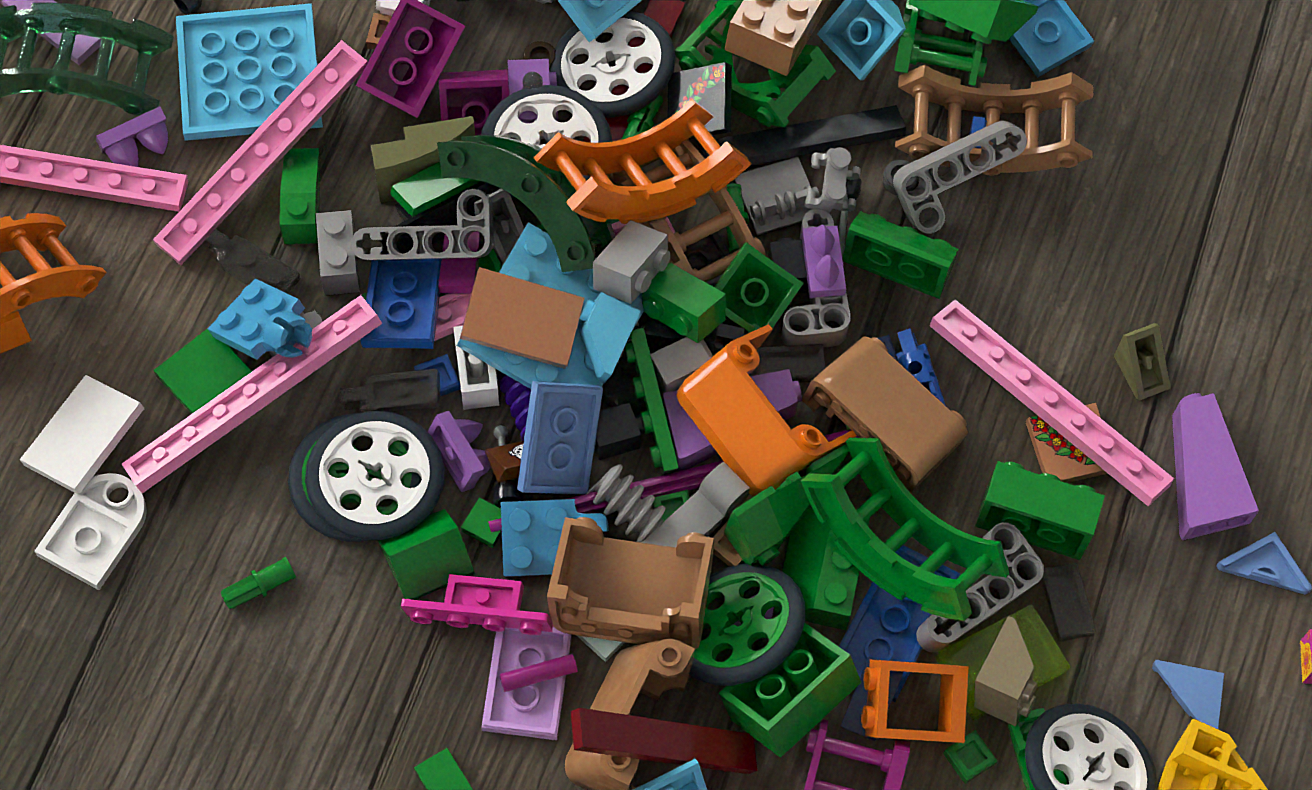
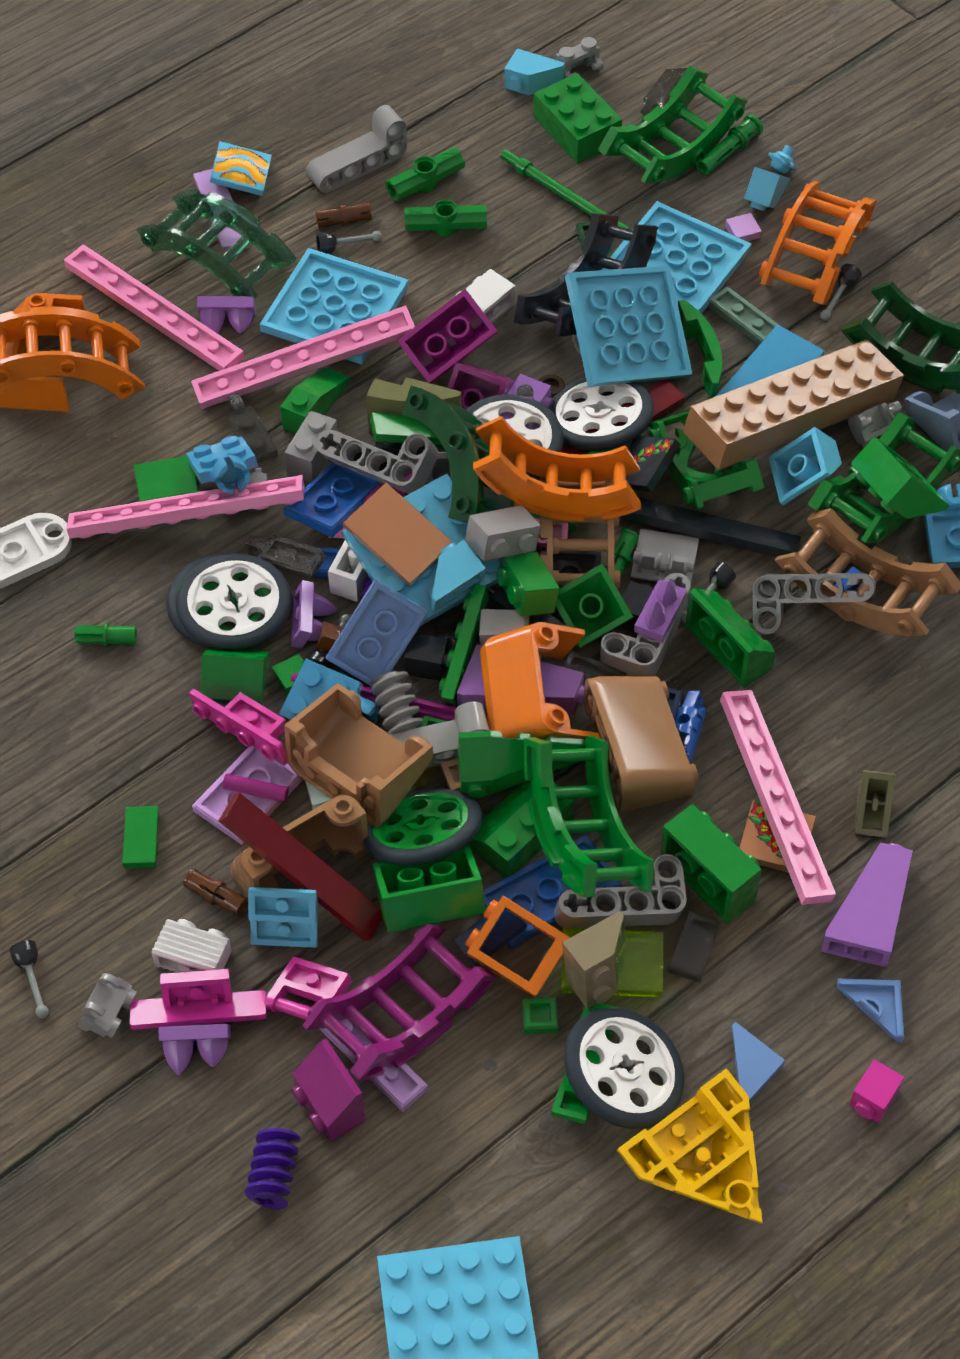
camera: 35 degrees right, 10 degrees down
white tile [20,375,144,495] -> none
light grey piece [804,147,861,213] -> none

